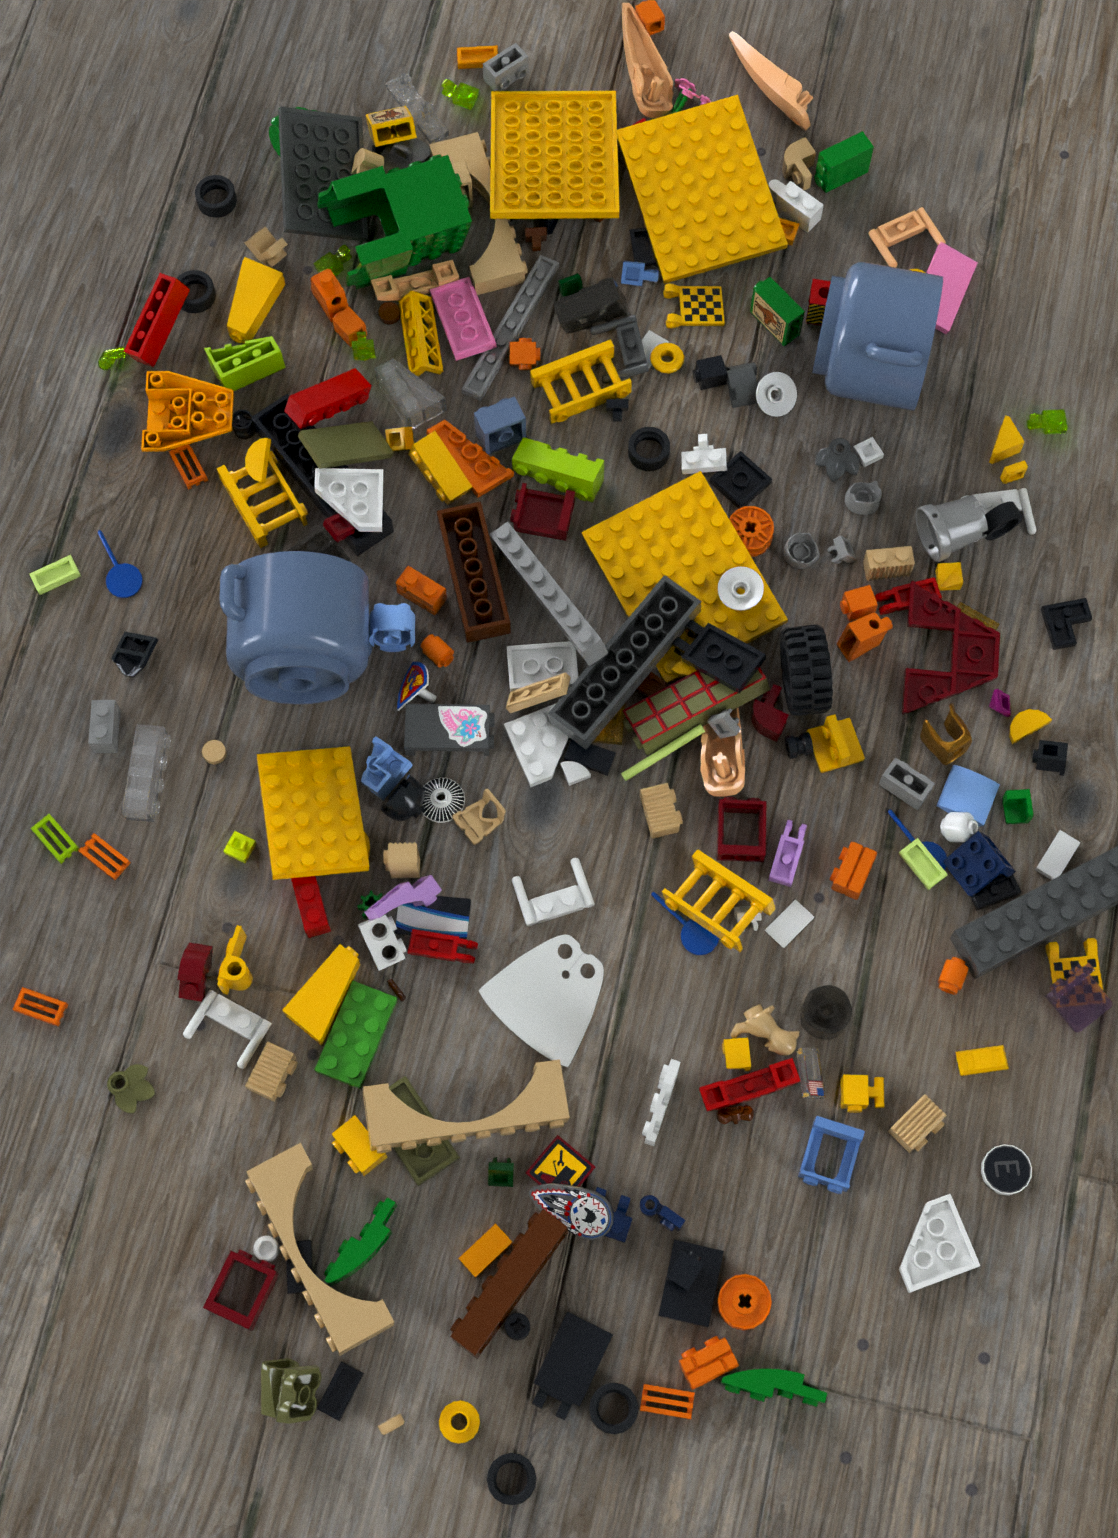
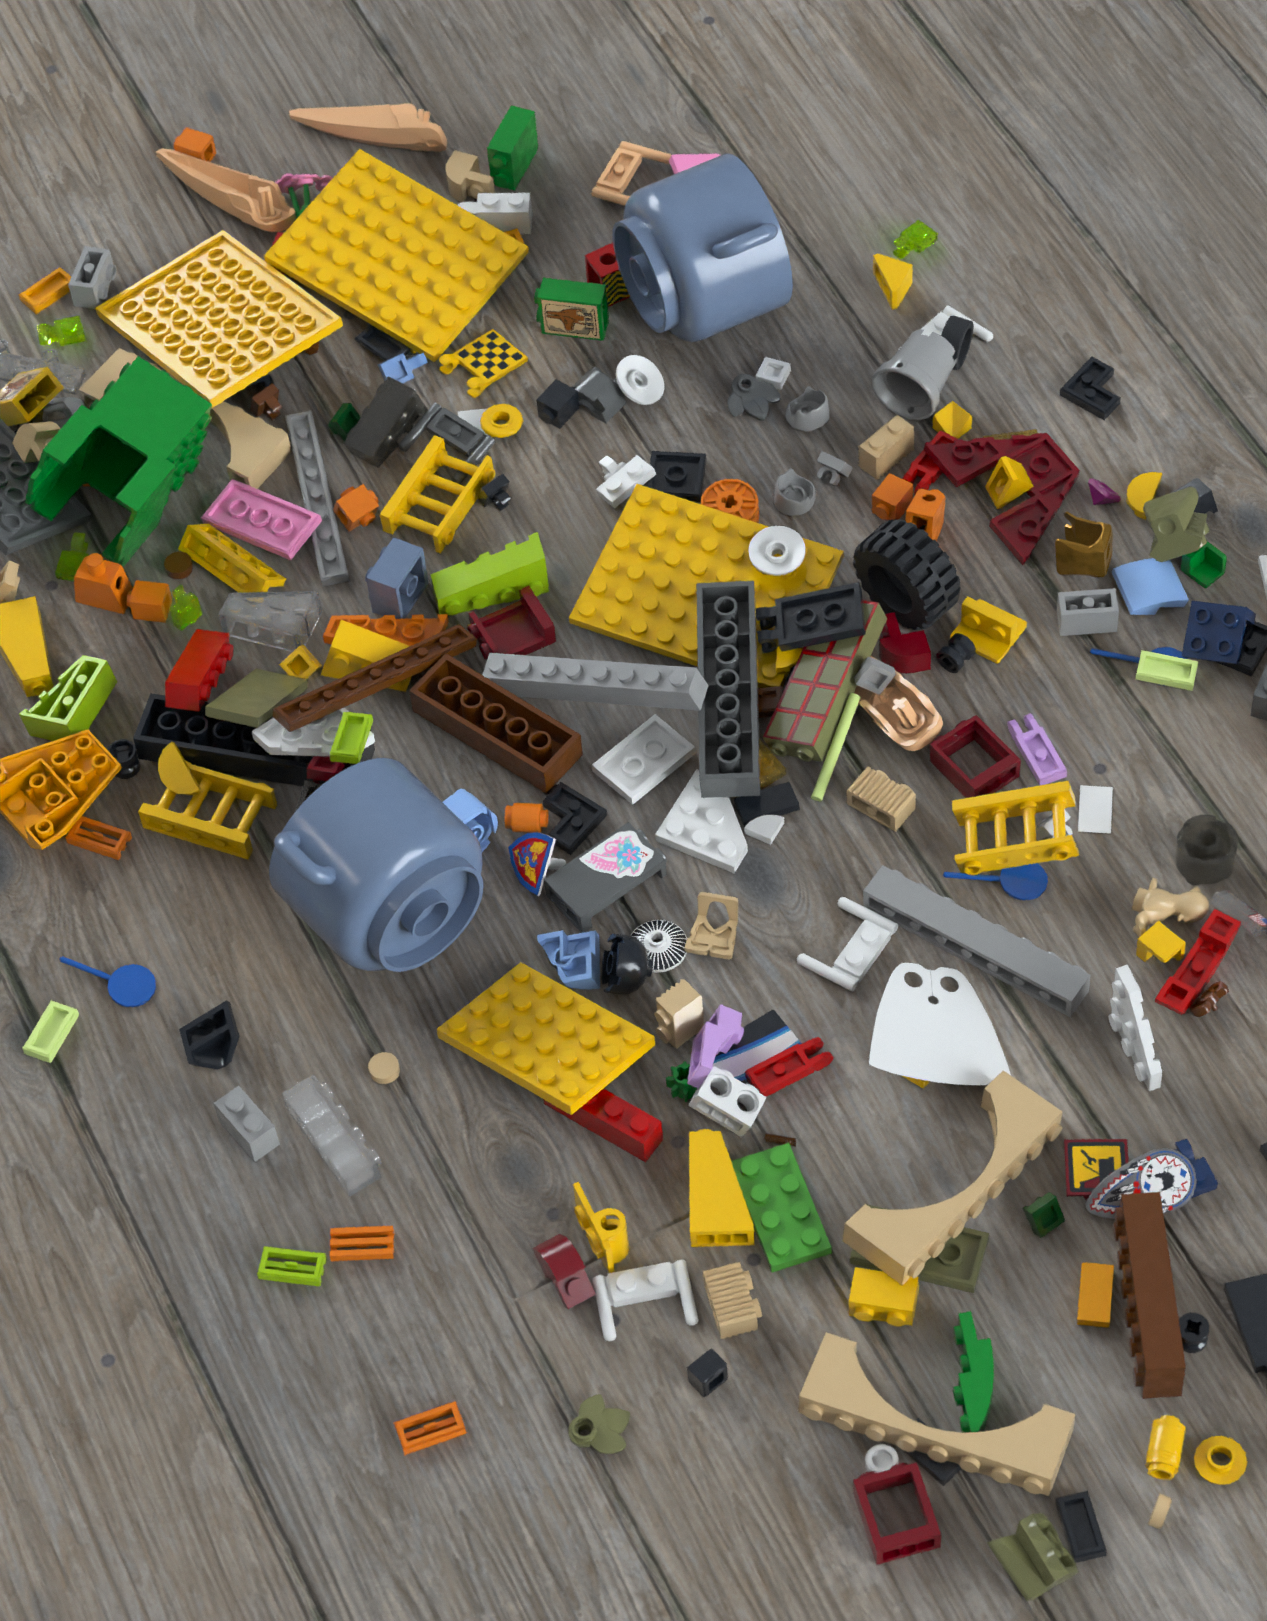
camera: 35 degrees left, 15 degrees down
neon yellow tile [223,831,256,863] -> none
light nougat slope [371,260,459,301] -> none
orange brick [396,566,447,616] -> none
tan tile [506,673,571,713] -> none
black tyre [628,427,670,471] -> none
dark blue plate [639,1195,685,1232] -> none
orange brick [829,842,877,900] -> none
white head [940,812,978,843] -> none
yellow tile [1000,460,1028,484] -> none
none -> reddish brown tile [273,624,477,732]
none -> lime tile [329,712,373,764]
none -> black tile [543,782,607,855]
none -> black slope [687,1349,728,1398]
none -> light grey brick [863,865,1091,1017]
none -> yellow slope [985,456,1034,509]
none -> olive piece [1143,487,1210,562]
none -> yellow head [1145,1415,1185,1480]

